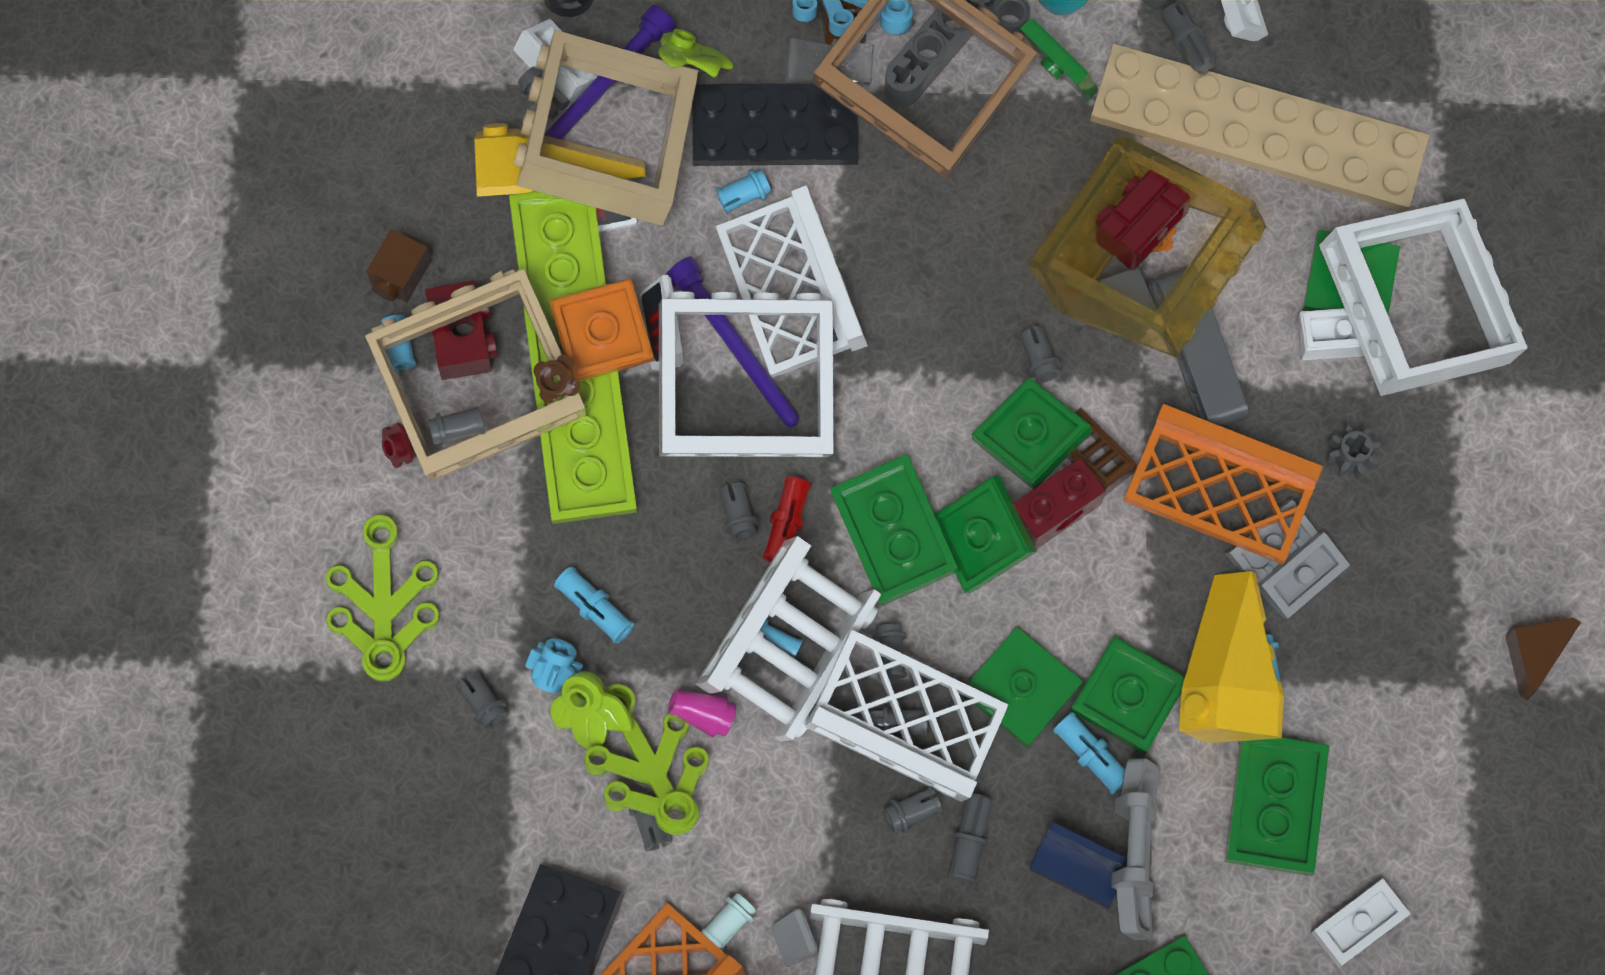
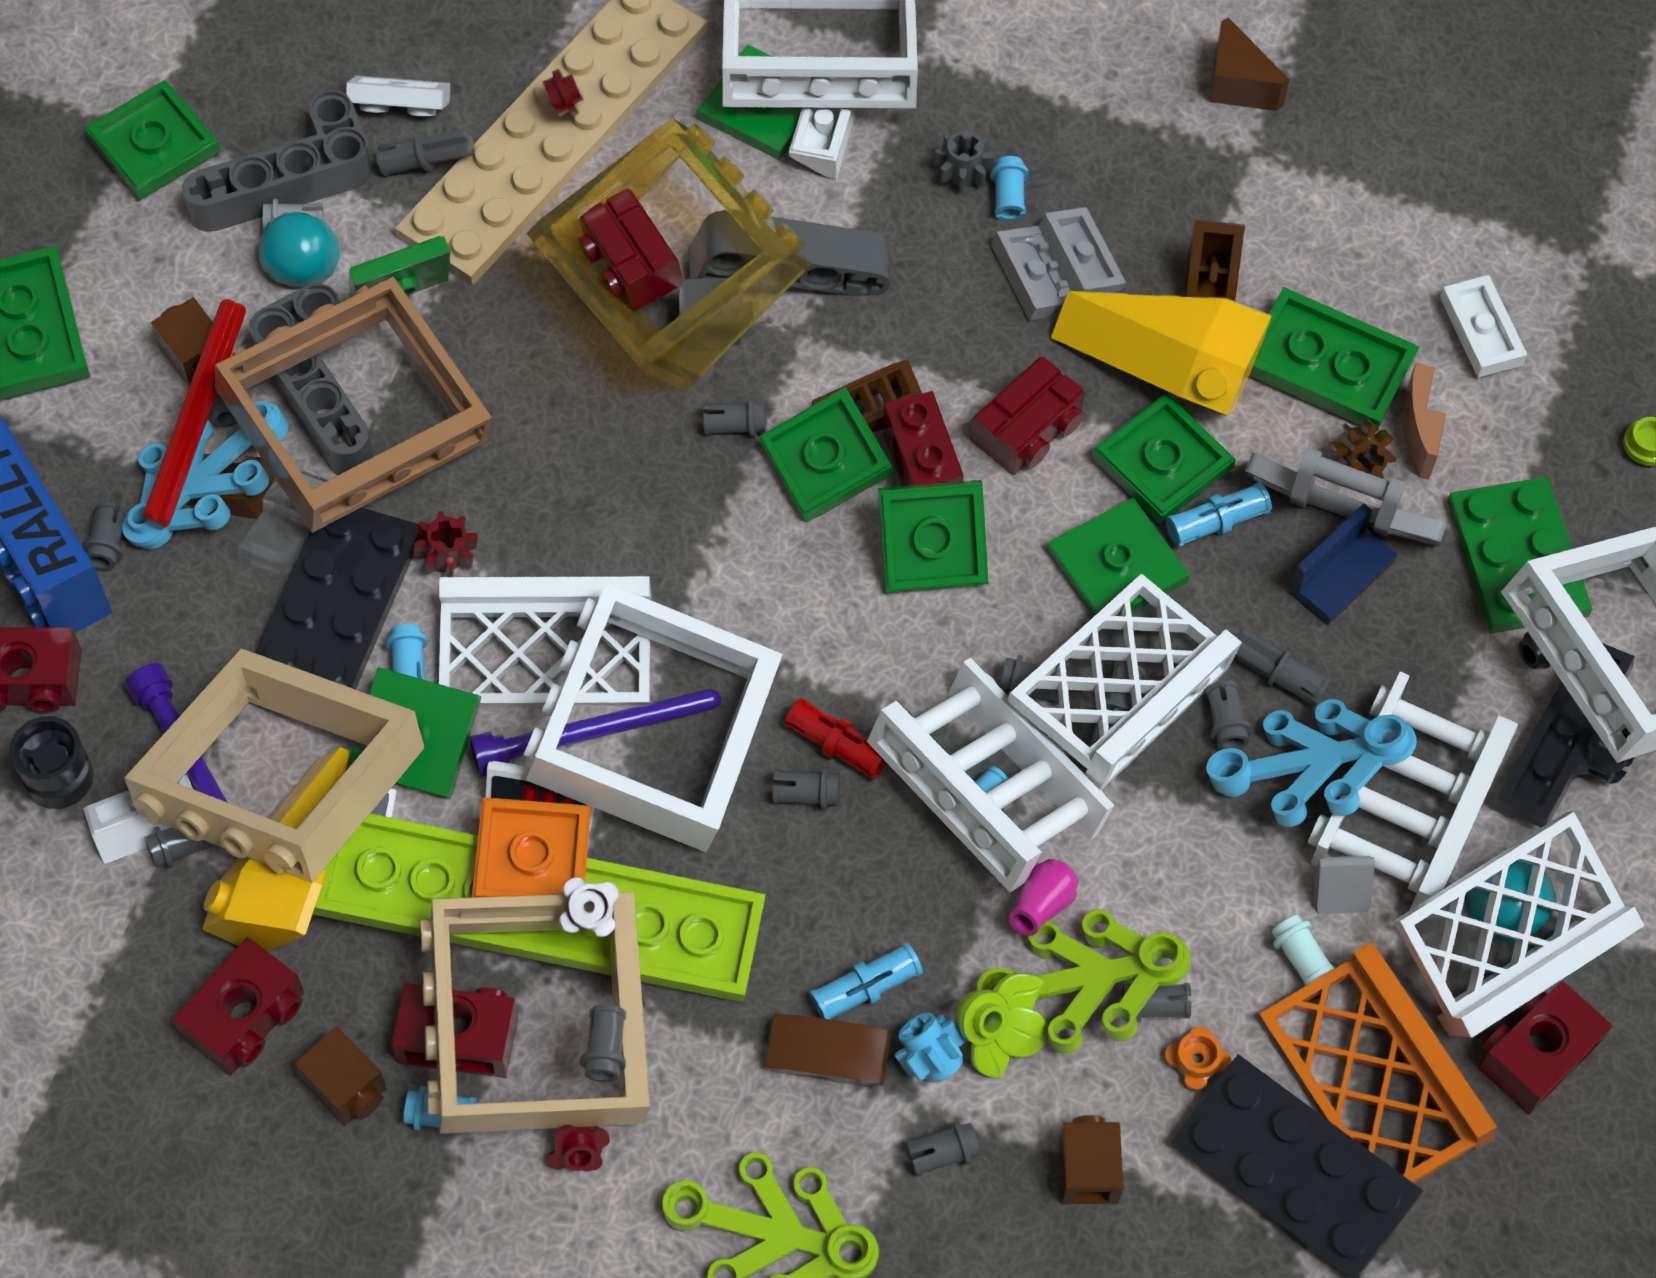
camera: 70 degrees left, 10 degrees down
lime plate [658,29,734,78] -> none
green plate [830,454,960,606] -> none
orange fence [1124,404,1323,565] -> none
none -> dark red brick [172,937,304,1076]
none -> green plate [347,667,482,799]
none -> dark red gear [413,511,478,577]
none -> dark red plate [543,69,584,117]
none -> reddish brown slope [765,1013,892,1086]
none -> dark red brick [970,356,1085,475]
none -> medium azure pin [990,156,1029,220]
none -> reddish brown brick [1059,1115,1124,1204]
none -> orange plate [1165,1026,1232,1091]
none -> reddish brown slope [1185,220,1245,301]
none -> medium azure plant [1206,699,1417,827]
none -> reddish brown gear [1330,418,1397,479]
none -> nougat slope [1404,363,1446,480]

